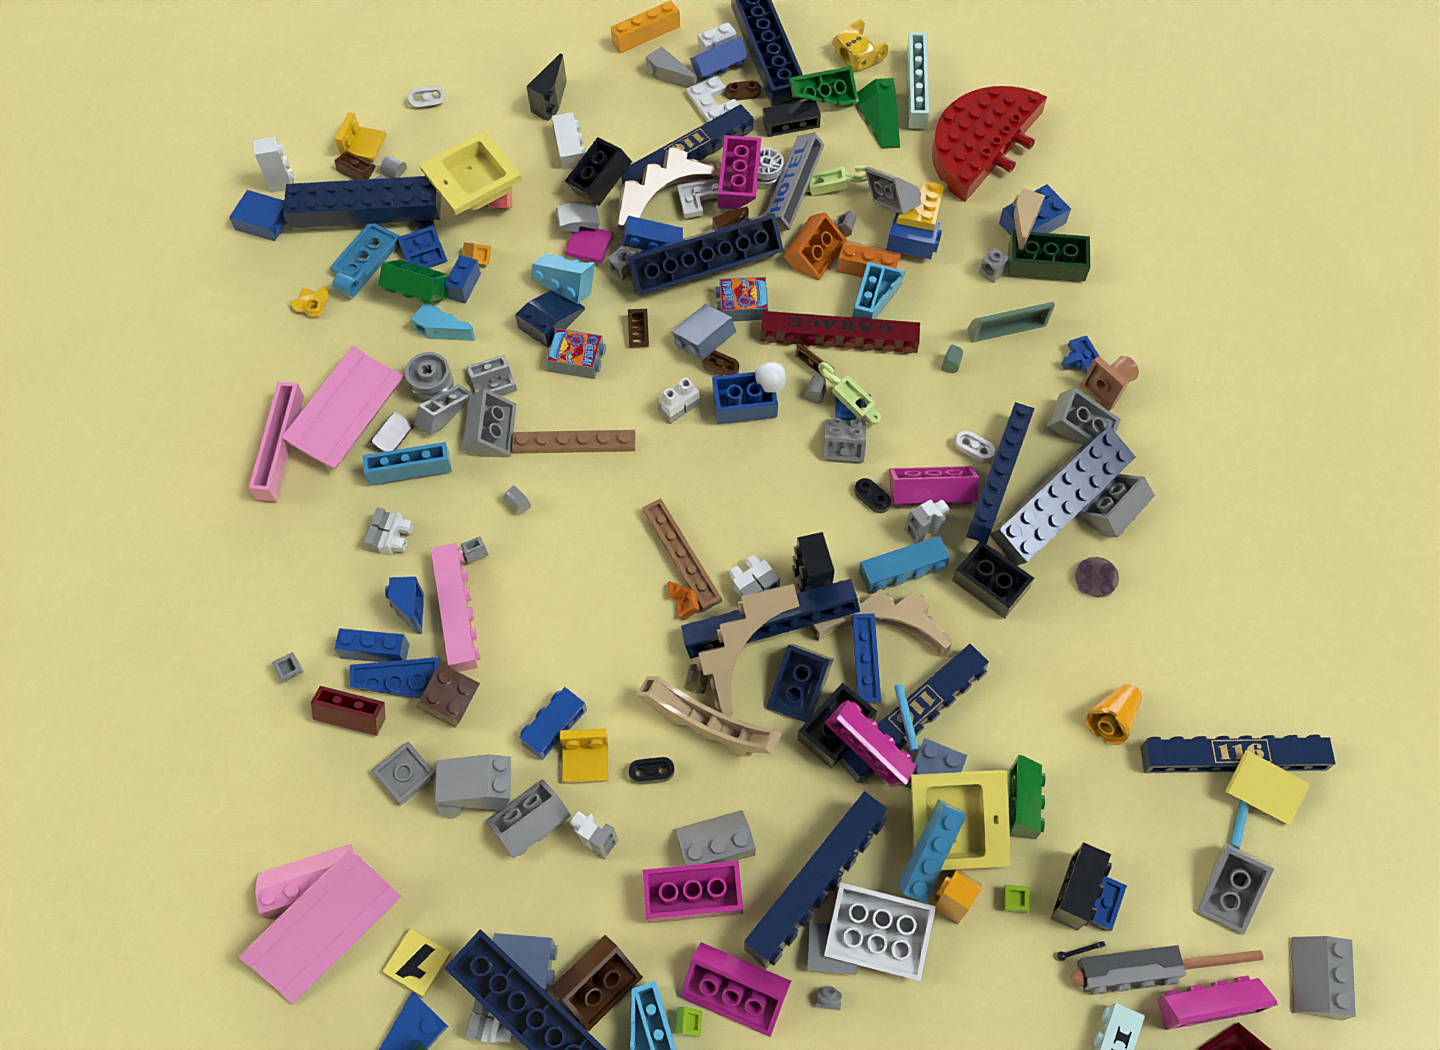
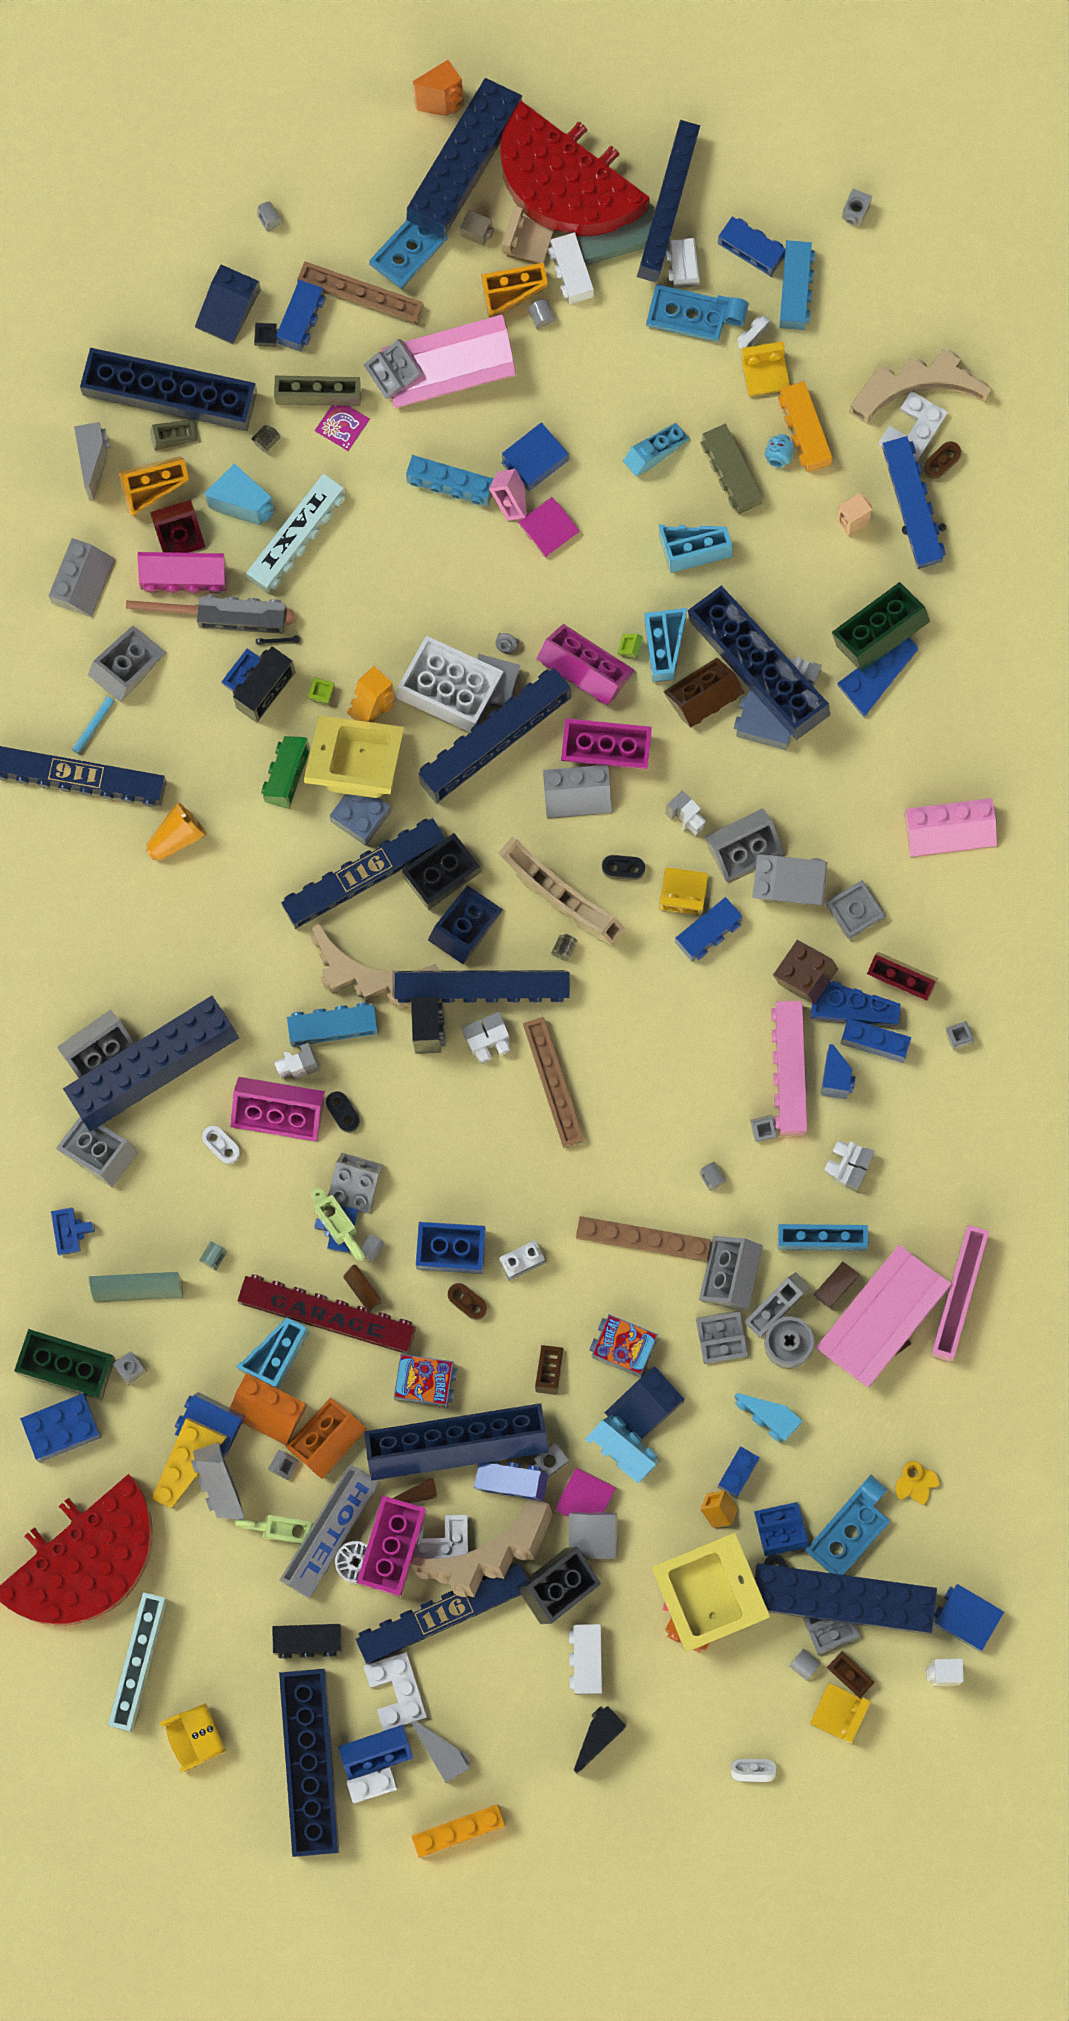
camera: 165 degrees left, 15 degrees up
bright pink hinge [238,849,402,1005] -> none
green brick [378,259,449,304] -> none
light yellow tile [383,928,451,998] -> none
orange slope [667,581,700,620] -> none
sand blue brick [672,304,736,360] -> none
tan arch [696,584,799,716] -> none
reddish brown plate [725,80,761,101] -> none
white hair [755,361,786,392] -> none
green wedge [789,66,859,106] -> none
dark pink slope [825,700,916,787] -> none
blue plate [852,613,881,703] -> none
green wedge [857,78,900,149] -> none
medium azure bar [894,684,919,752] -> none
dark azure brick [897,799,967,903] -> none
black brick [952,542,1034,619] -> none
dark blue brick [966,402,1035,544] -> none
tan slope [1012,188,1045,250] -> none
plate [1075,557,1119,597] -> none
nougat plant [1080,356,1139,411] -> none
light yellow tile [1225,750,1311,826] -> none

